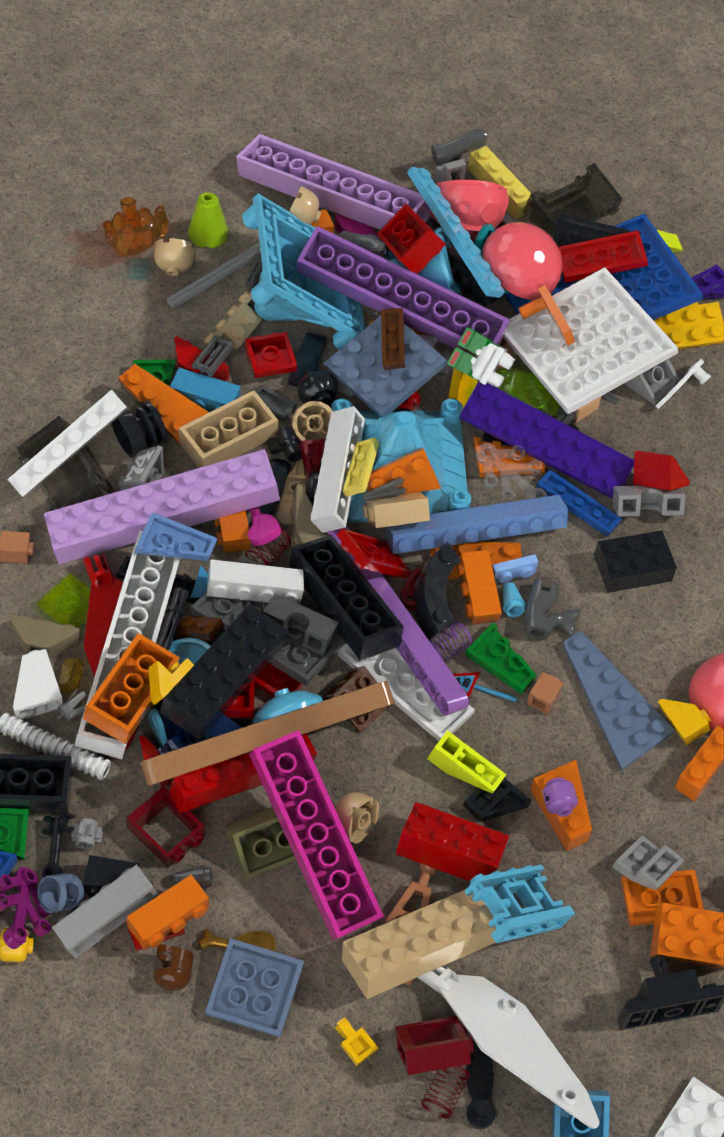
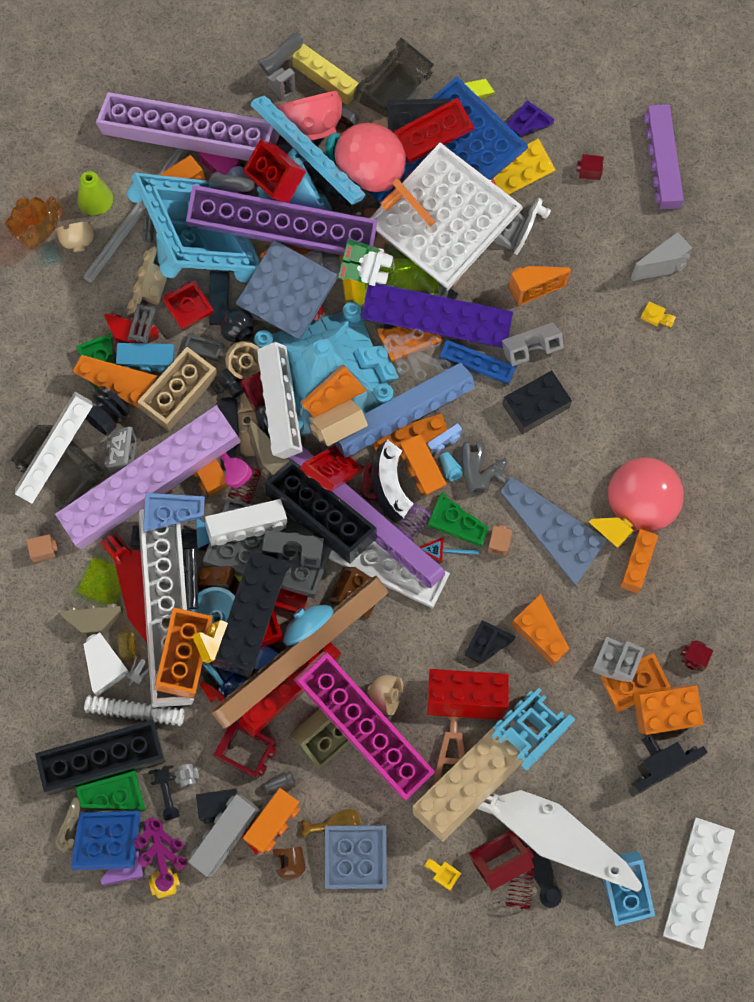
camera: 15 degrees left, 15 degrees up
sand blue helmet [38,873,84,913] -> none
tan cylinder [289,186,322,225] -> none
light yellow tile [342,438,379,497] -> none
dark grey piece [362,477,407,501] -> none
reddish brown plate [381,308,405,370] -> none
neon yellow slope [427,730,507,794] -> none
medium lavender head [542,777,578,817] -> none
red slope [633,450,690,490] -> none
none -> medium azure plate [354,345,399,383]
none -> orange slope [508,266,571,306]

